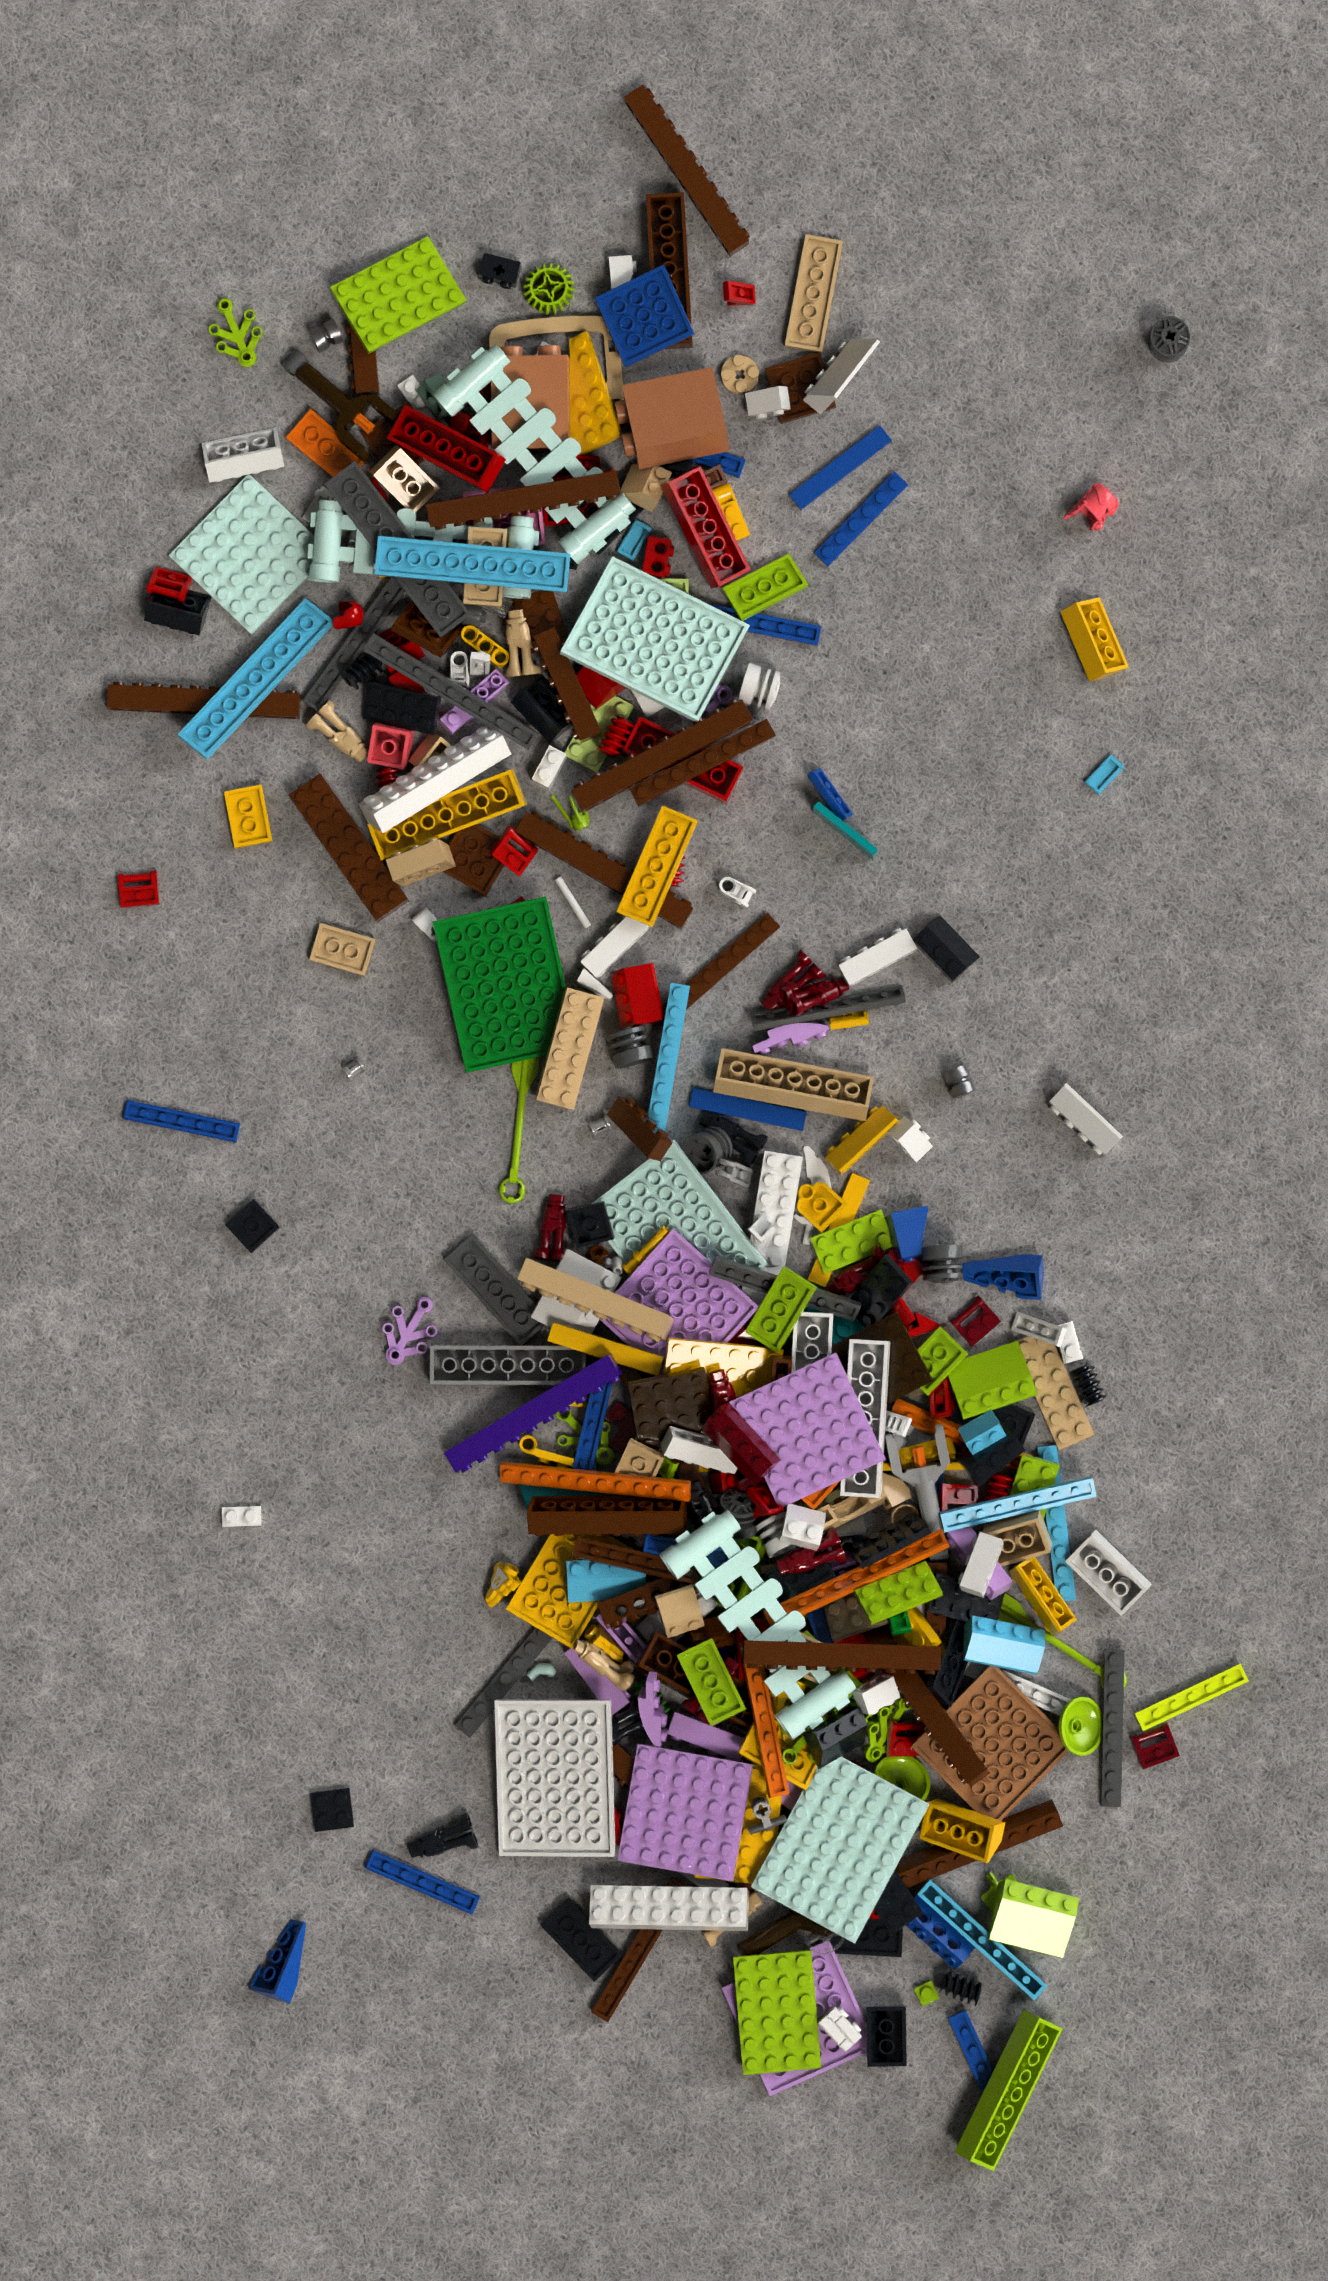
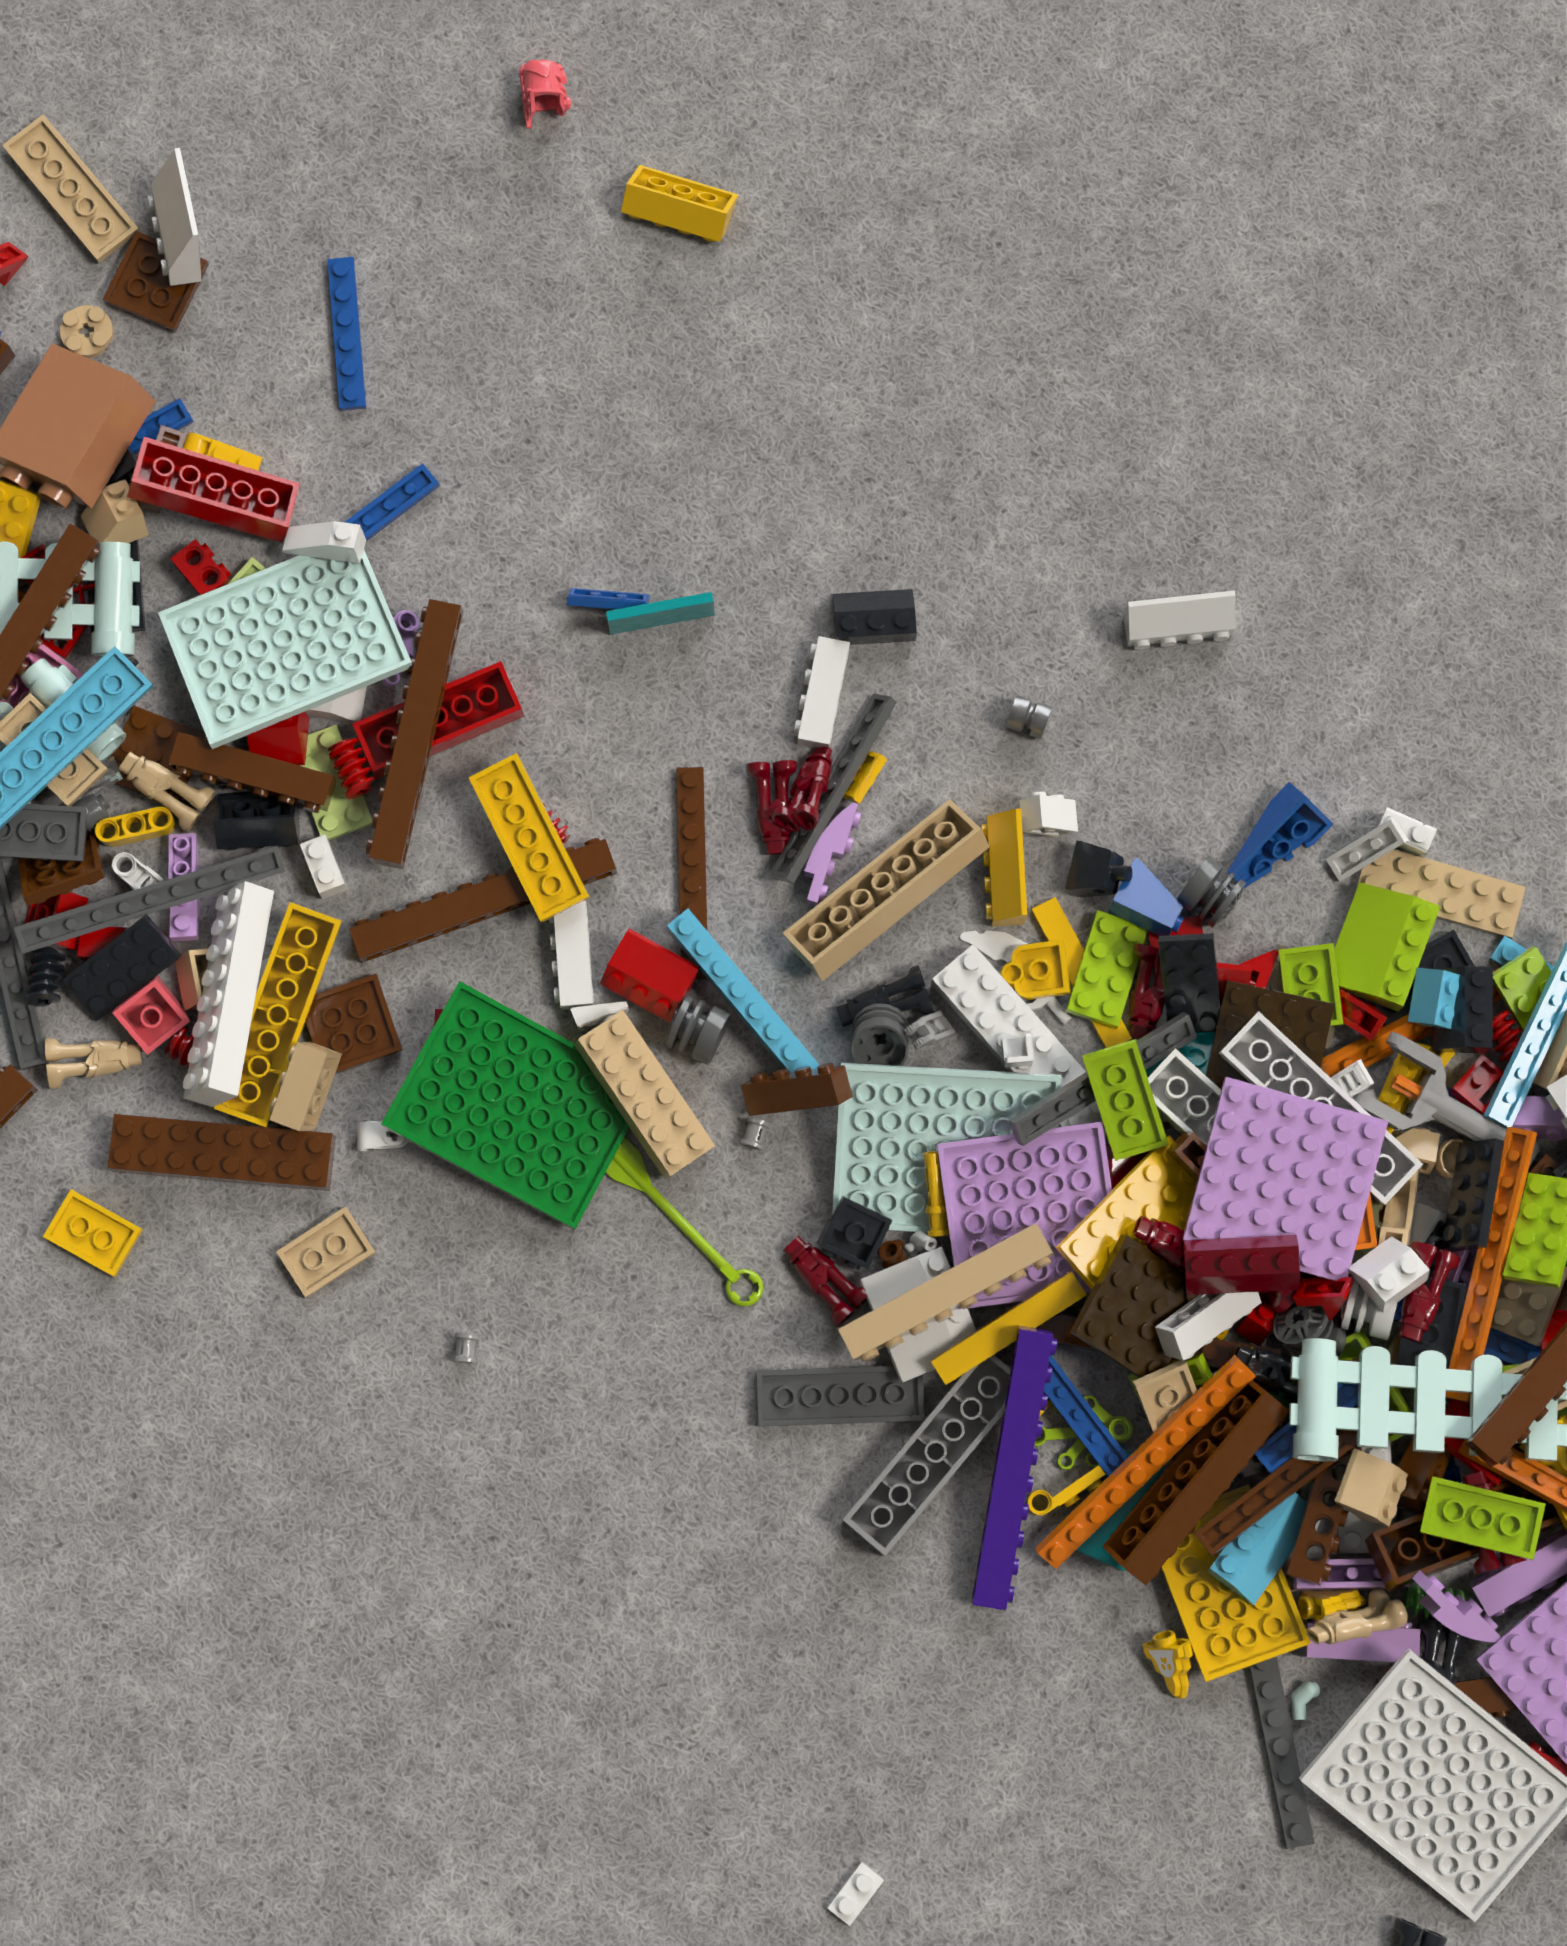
camera: 55 degrees left, 5 degrees down
red plate [118,870,160,908] -> none
blue tile [123,1100,240,1143] -> none
black plate [225,1199,280,1254] -> none
lavender plant [382,1297,438,1365] -> none
white plate [470,651,490,677] -> none
red plate [489,826,538,877] -> none
lime plant [551,795,590,831] -> none
white bar [555,876,591,929] -> none
dark red plate [606,1402,636,1455] -> none
medium azure tile [616,519,652,562] -> none
reddish brown plate [629,719,776,807] -> none
blue tile [689,1088,807,1131] -> none
white piece [718,877,756,908] -> none
lime plate [722,553,808,621] -> none
white wheel [738,663,781,711] -> none
white brick [745,386,791,420] -> none
blue tile [789,426,892,510] -> none
dark red plate [949,1296,1001,1347] -> none
black piece [1070,1364,1106,1408] -> none
medium azure tile [1084,754,1124,795] -> none
none -> white slope [282,521,366,564]
none -> black torso [1065,841,1133,898]

